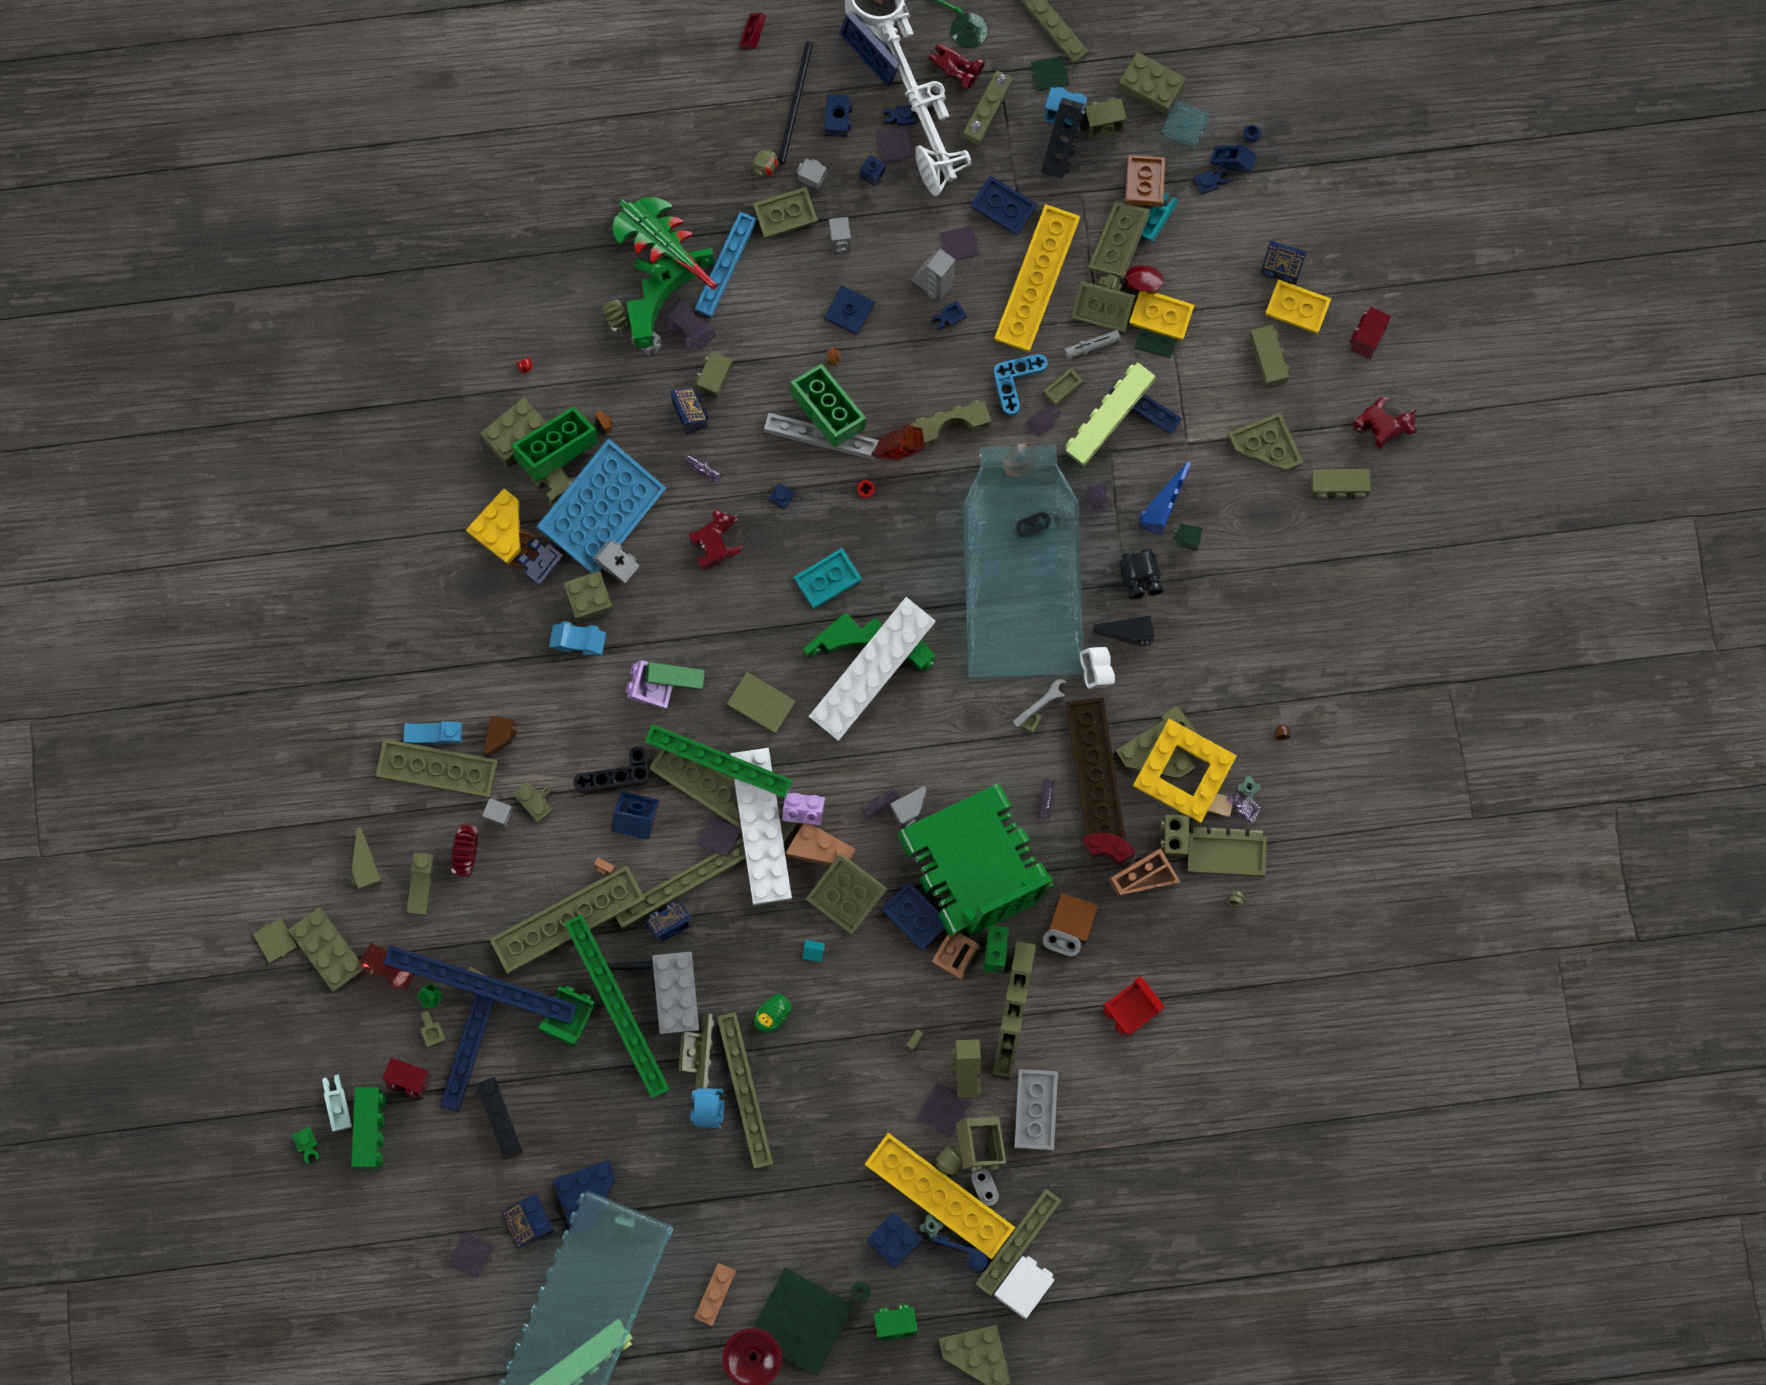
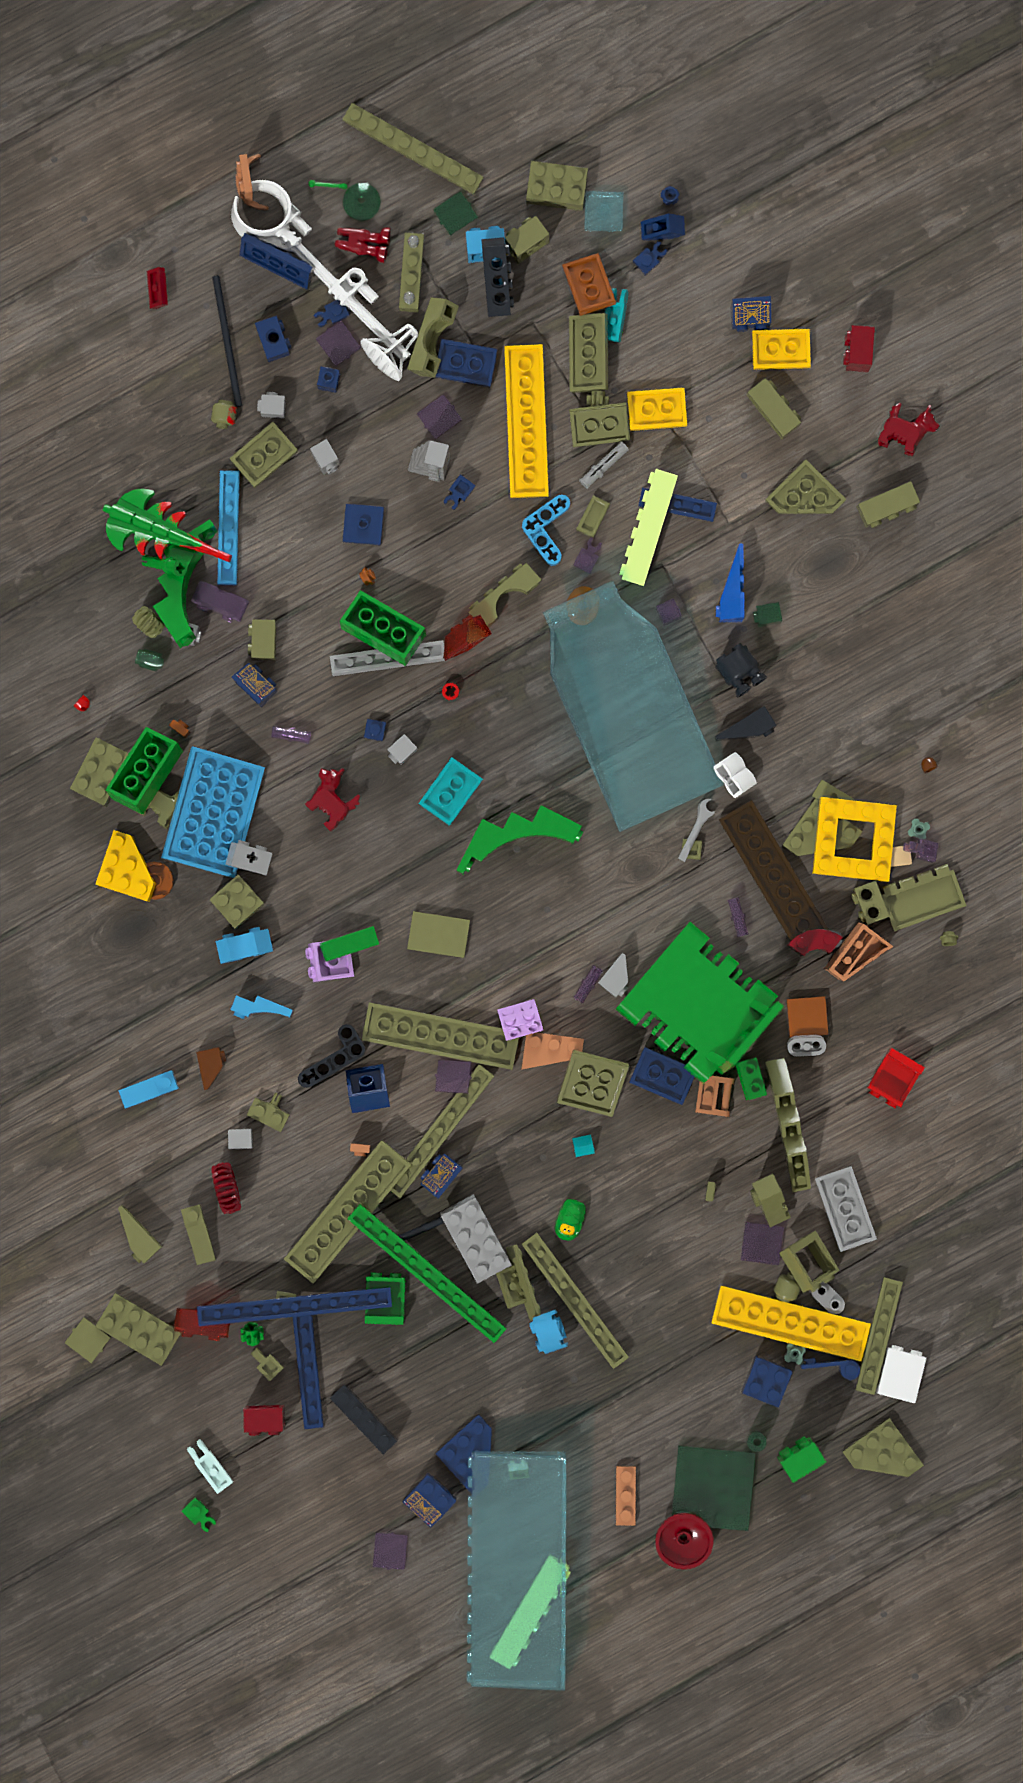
camera: 20 degrees left, 10 degrees up
green brick [352,1087,386,1172] -> none
olive plate [376,739,498,799] -> none
dark blue plate [515,539,563,585] -> none
green plate [645,724,793,799] -> none
white plate [730,748,792,905] -> none
white plate [809,597,936,741] -> none
black beam [1016,512,1051,538] -> none
dark red dish [1126,265,1164,295] -> none
clear green tile [1134,329,1176,359] -> none
none -> clear green brick [135,649,165,672]
none -> dark azure slope [231,995,294,1019]
none -> light grey brick [387,734,418,765]
none -> olive arch [407,298,459,378]

